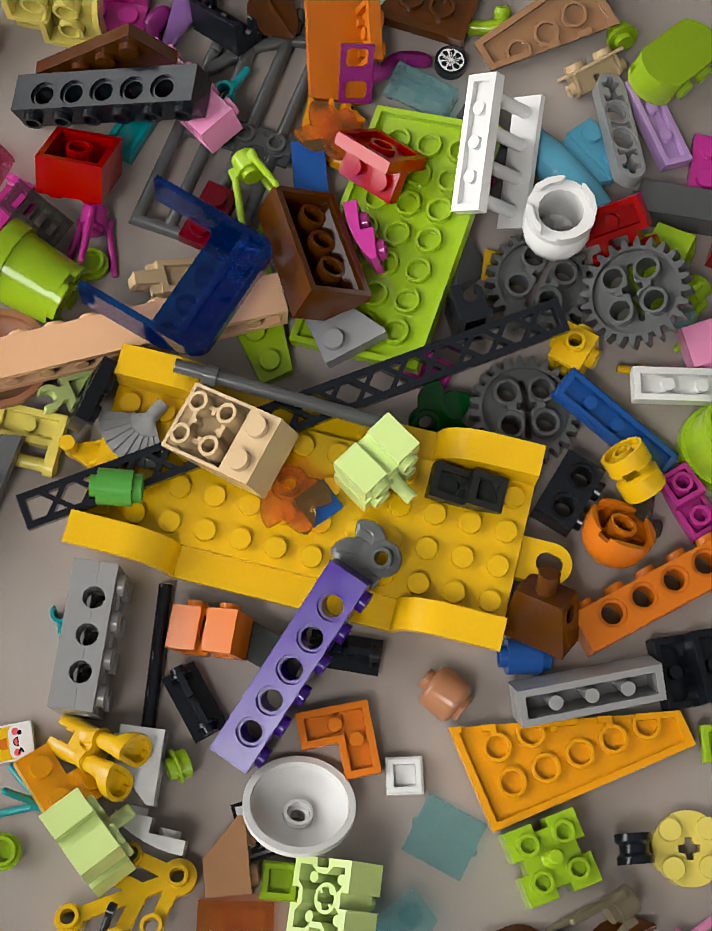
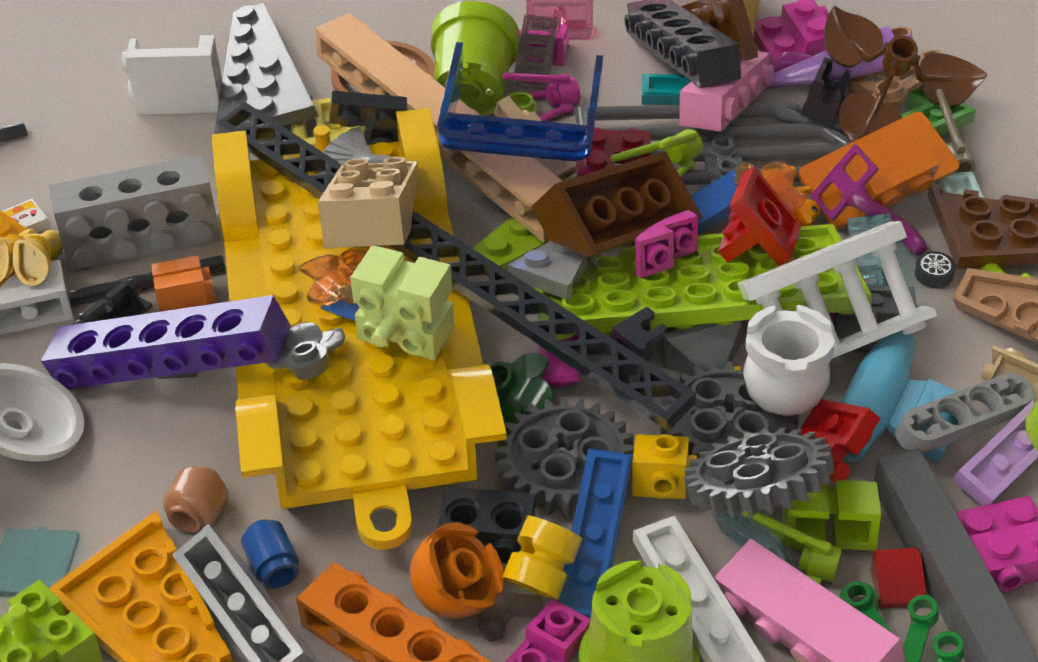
camera: 70 degrees right, 30 degrees down
red brick [35,126,123,205] -> none
bright green brick [89,467,144,507] -> none
lime plate [163,748,194,784] -> none
dark grey bar [173,358,383,428] -> none
teal hand [215,66,251,103] -> none
orange plate [295,699,382,780] -> none
black hinge [309,629,384,677] -> none
white tile [385,756,424,796] -> none
pearl dark grey slope [424,461,509,515] -> none
reddish brown torso [504,566,579,660] -> none

